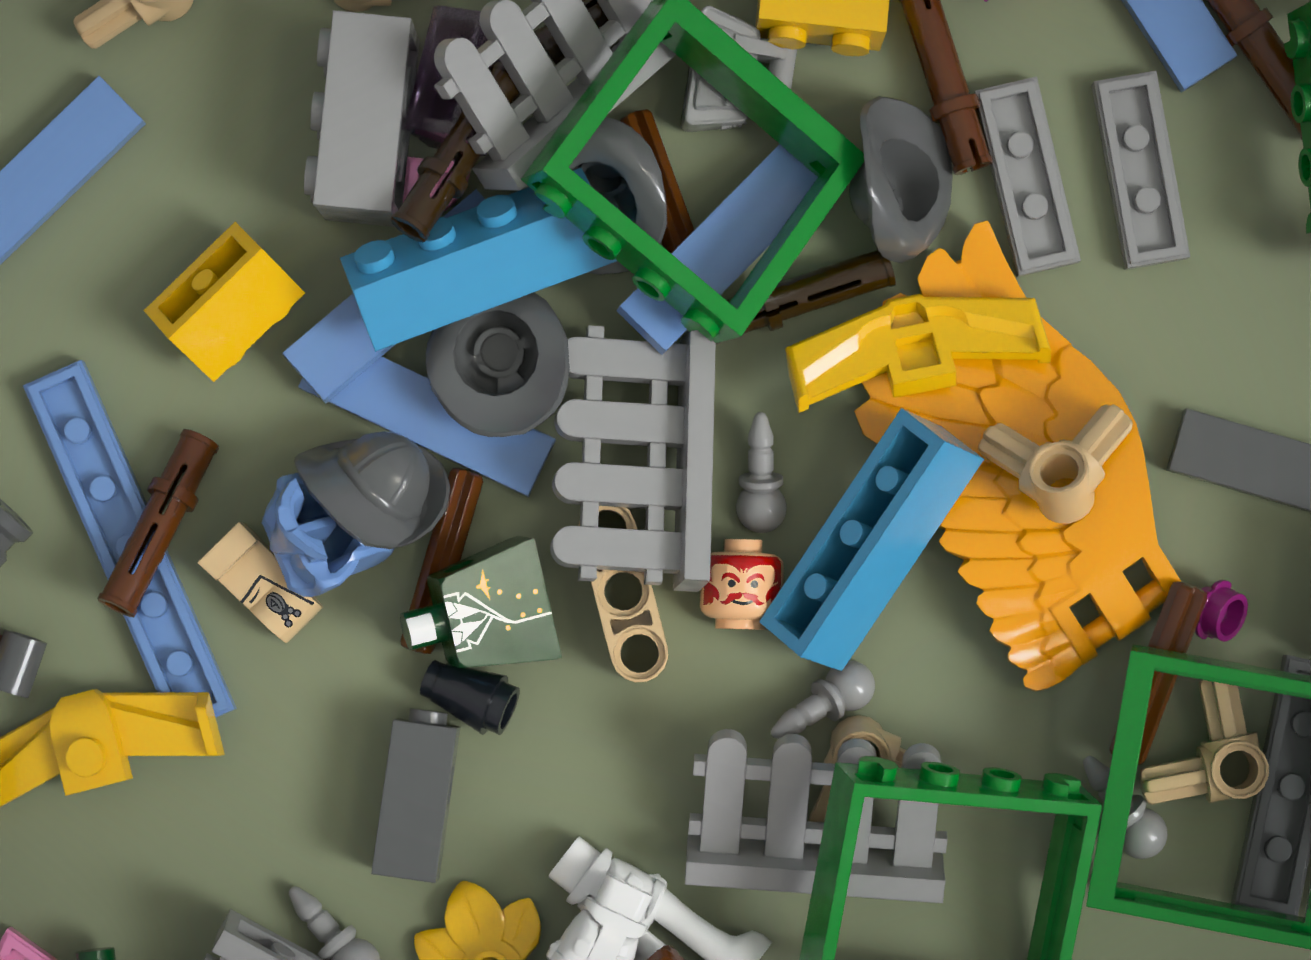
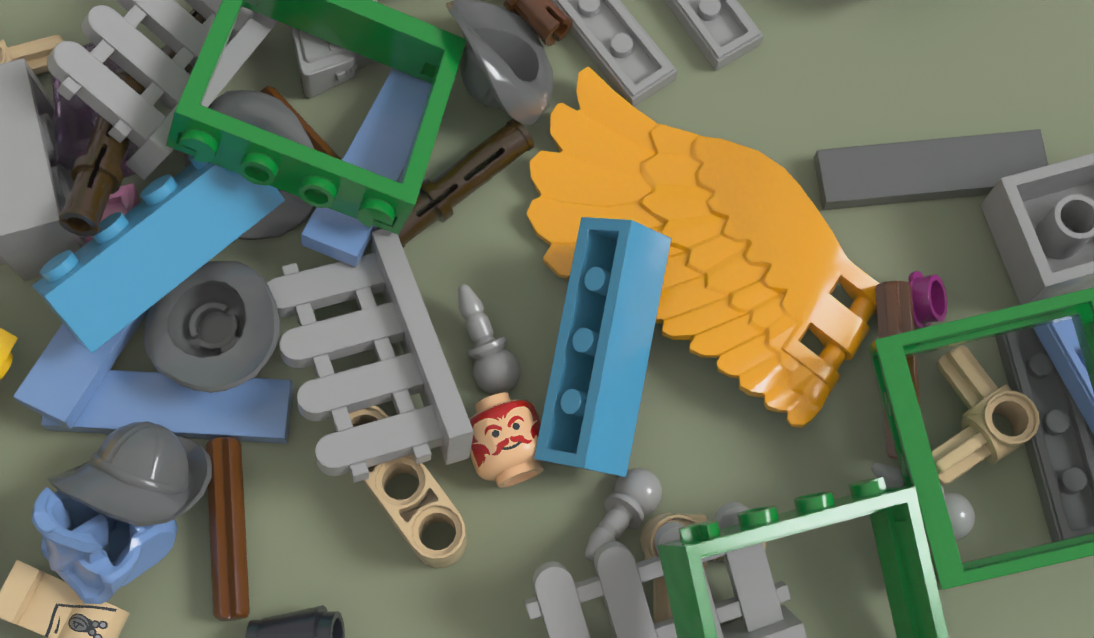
camera: 25 degrees left, 15 degrees down
torso [400,536,562,668] -> none
yellow plate [785,294,1051,413] -> none
tan axle [978,404,1133,523] -> none

